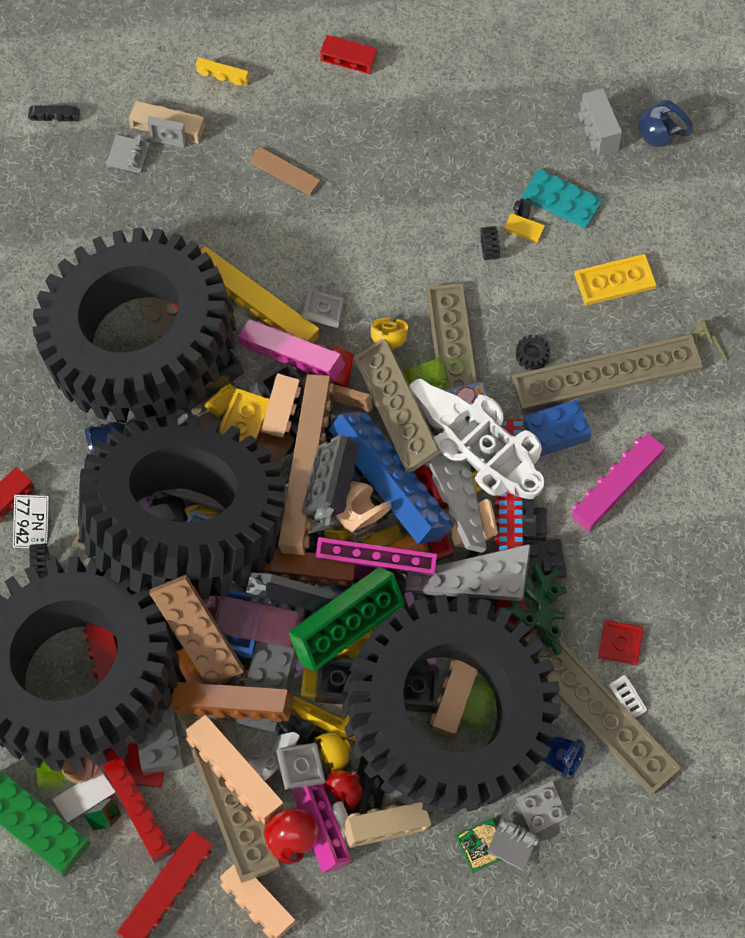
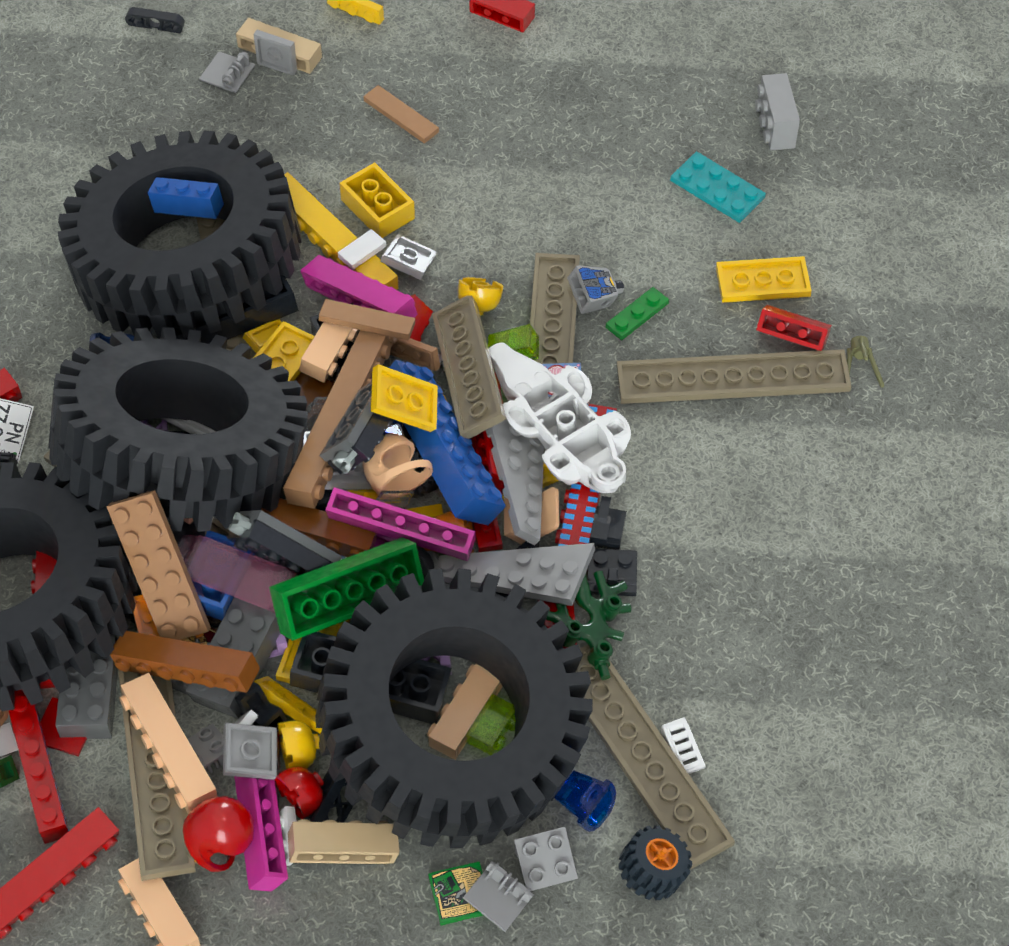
camera: 10 degrees right, 10 degrees down
black tyre [480,226,500,260] -> none
yellow tile [504,213,545,243] -> none
black plate [513,198,532,219] -> none
black tyre [516,335,550,371] -> none
blue brick [523,399,591,456] -> none
dark pink brick [572,433,665,532] -> none
red tile [598,620,644,666] -> none
dark blue piece [638,99,693,147] -> none
none -> blue brick [148,177,224,219]
none -> medium nougat tile [319,299,415,340]
none -> white tile [338,229,386,270]
none -> yellow brick [340,162,415,238]
none -> yellow plate [371,364,438,432]
none -> torso [567,265,624,314]
none -> green plate [606,287,669,341]
none -> black wheel [618,825,692,901]
none -> red brick [756,305,832,351]

